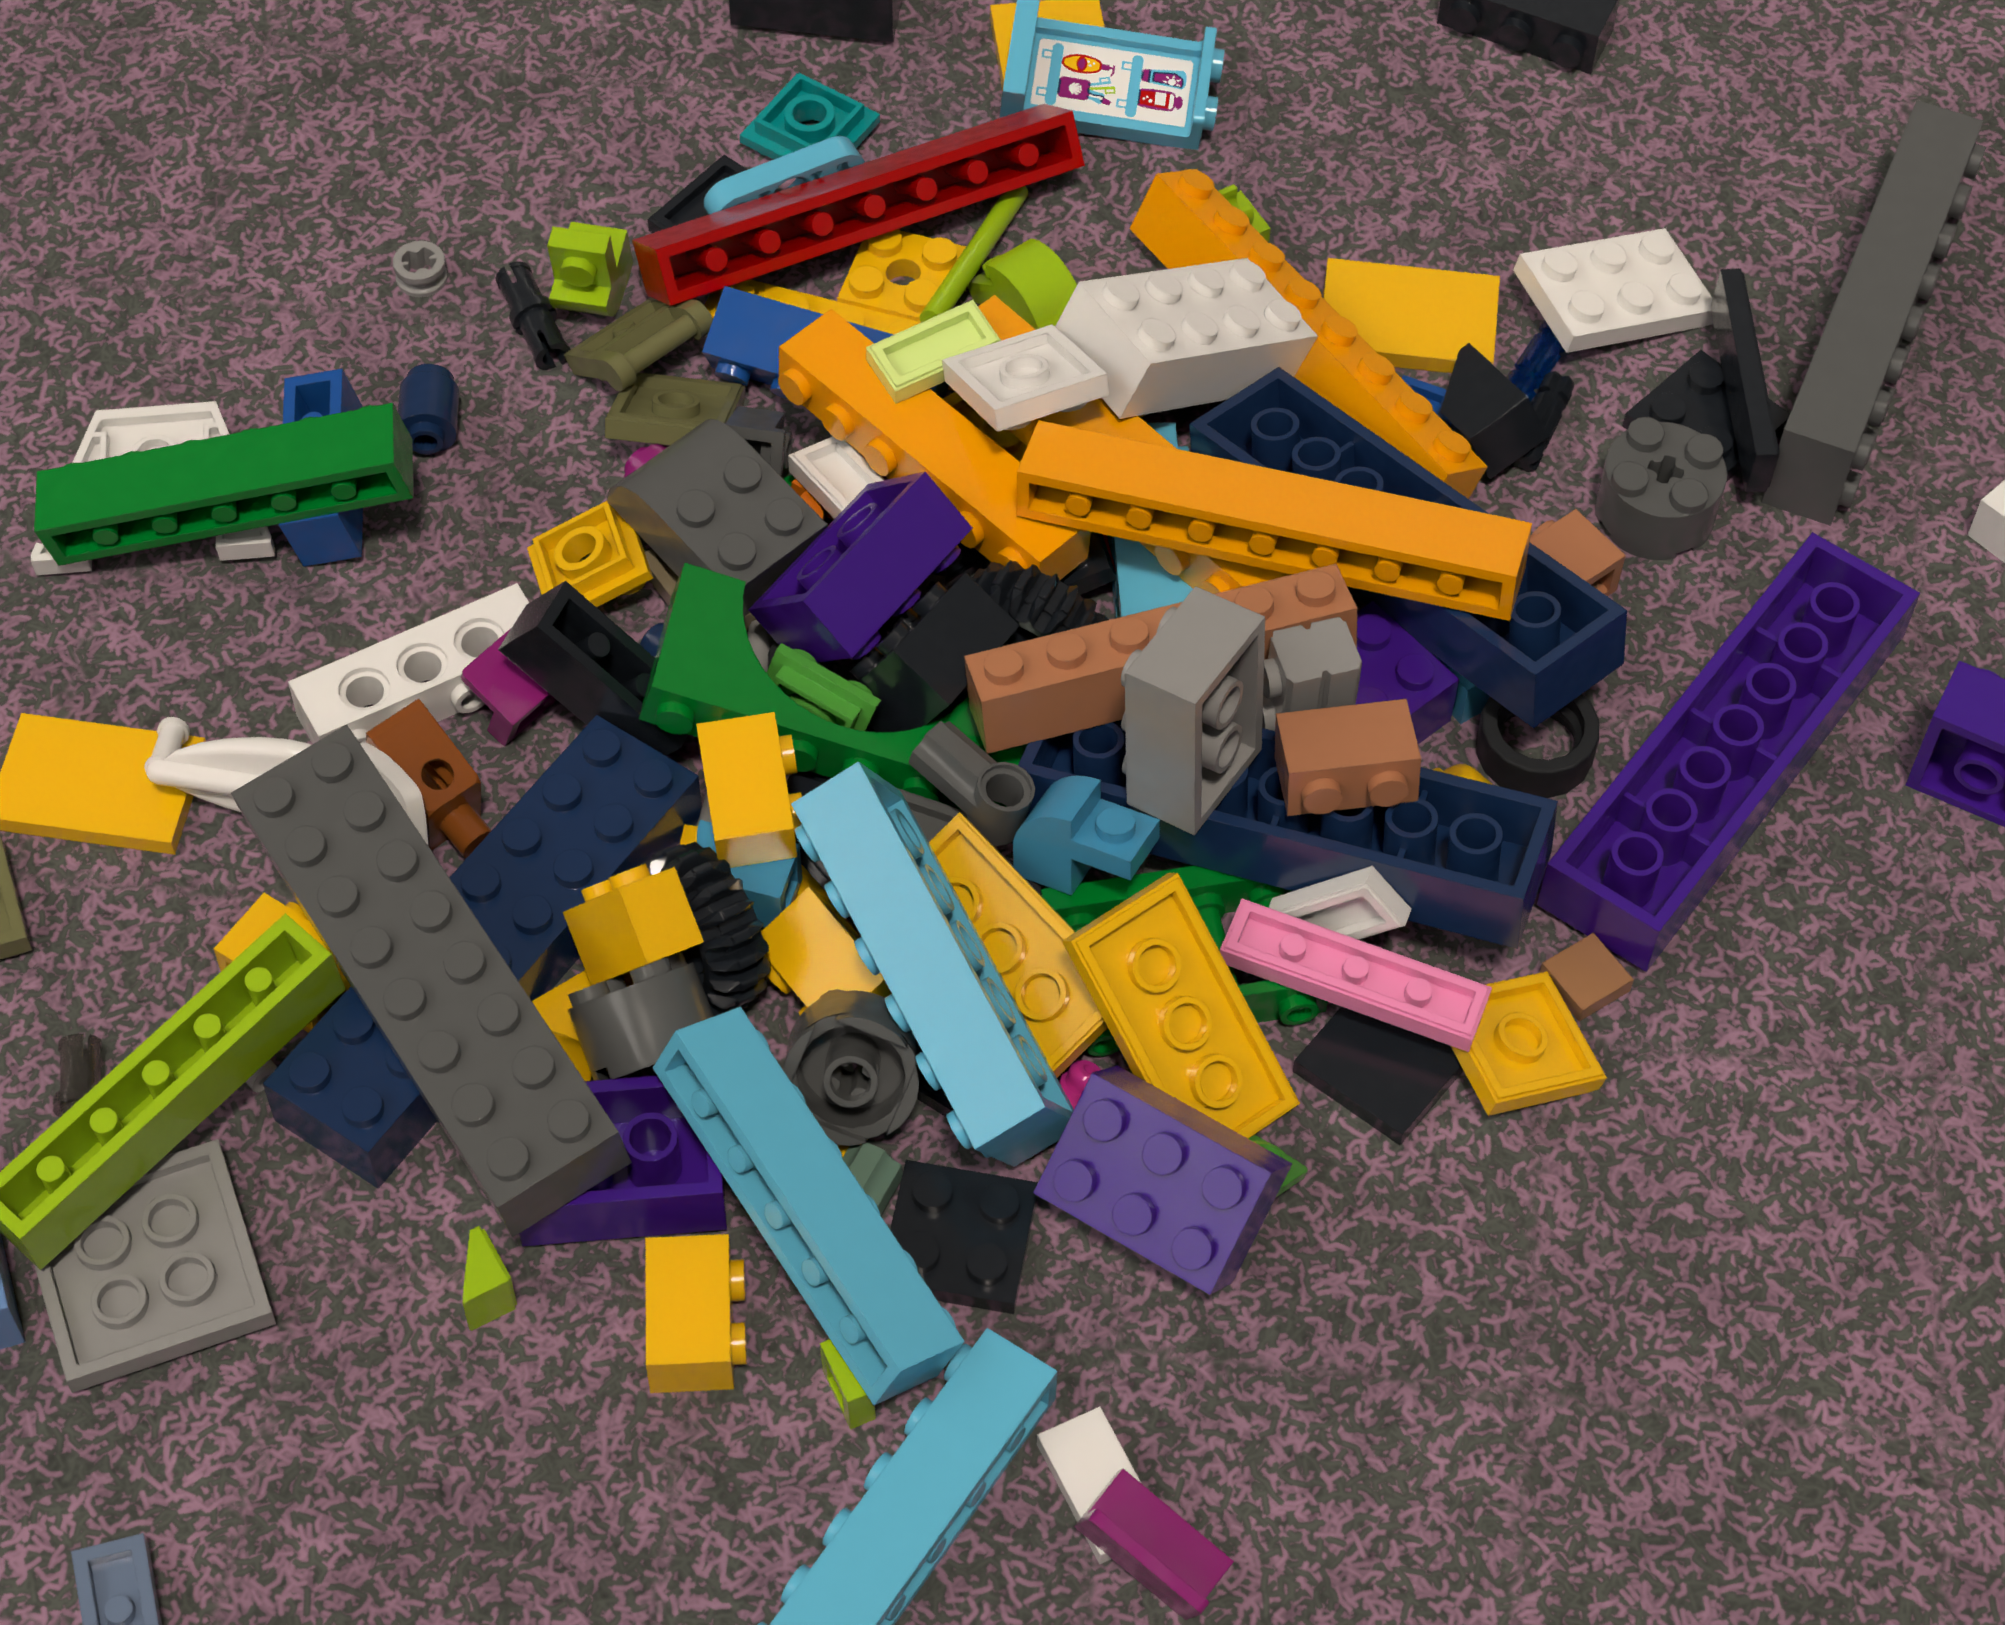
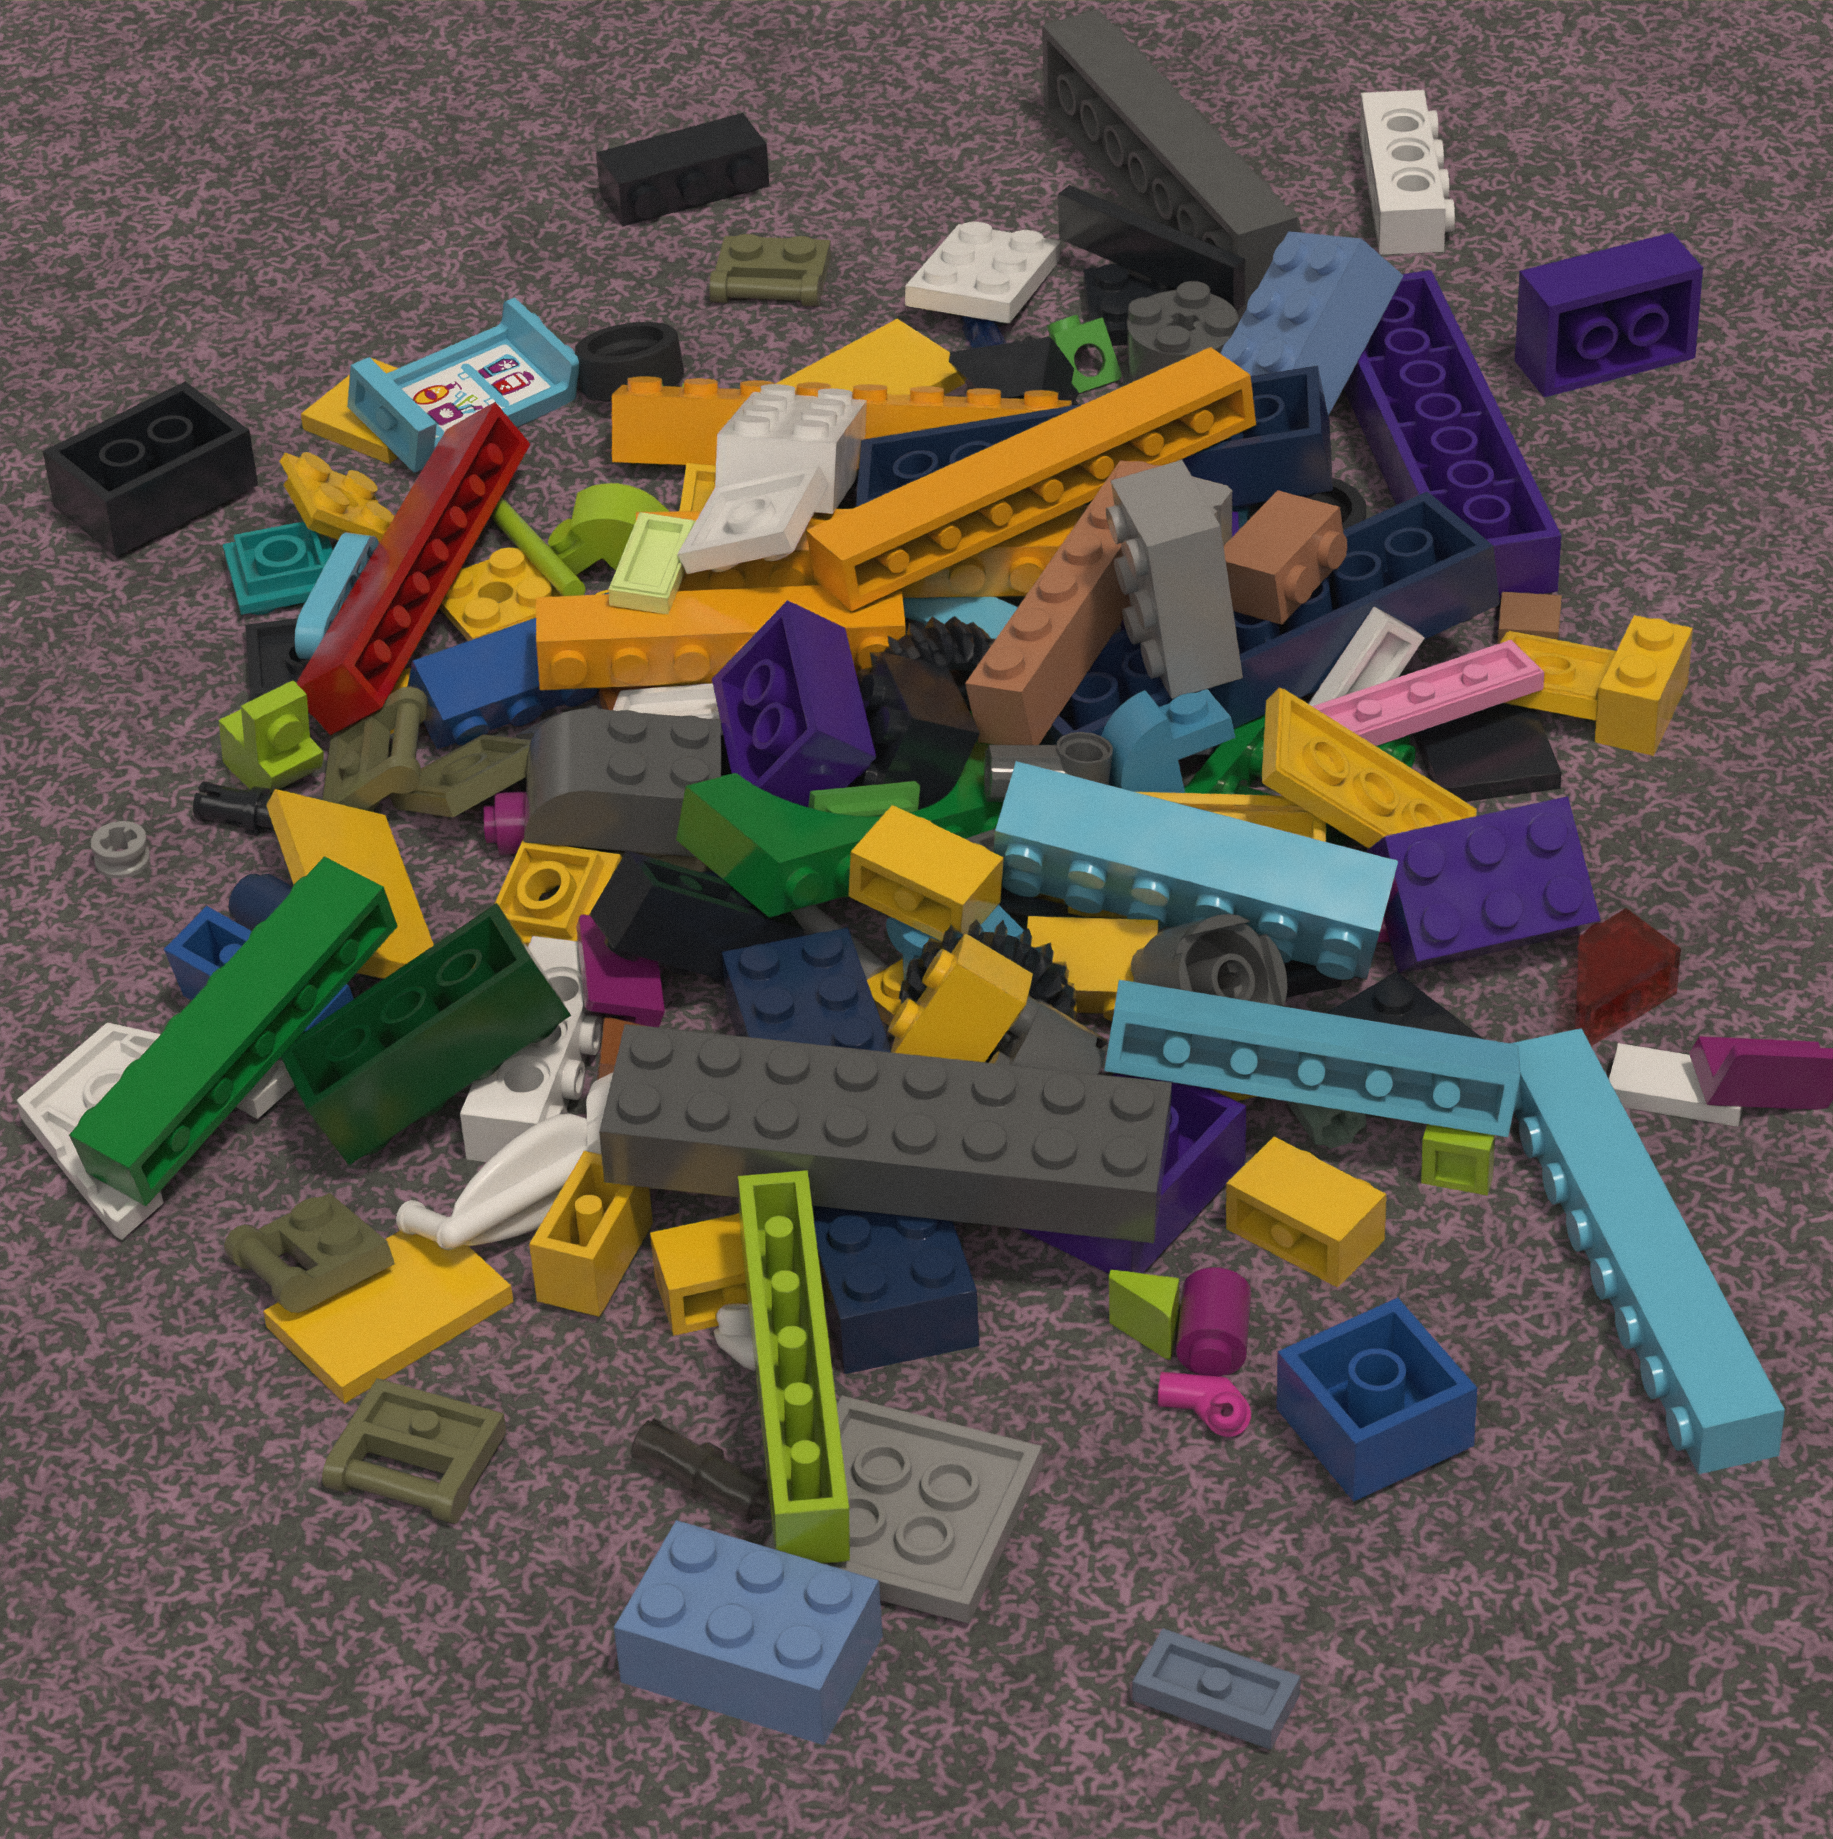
camera: 45 degrees left, 15 degrees down
none -> olive plate [224,1193,395,1313]
none -> yellow tile [266,789,434,979]
none -> yellow piece [279,452,395,543]
none -> dark green brick [281,903,571,1165]
none -> yellow brick [529,1151,653,1317]
none -> black tyre [575,322,684,402]
none -> olive plate [710,234,831,307]
none -> bright green bracket [1044,315,1122,393]
none -> dark pink arm [1158,1372,1251,1437]
none -> magenta brick [1176,1267,1251,1377]
none -> medium blue brick [1221,231,1403,416]
none -> blue brick [1277,1298,1478,1502]
none -> clear red slope [1574,908,1681,1046]
none -> yellow brick [1595,615,1693,756]

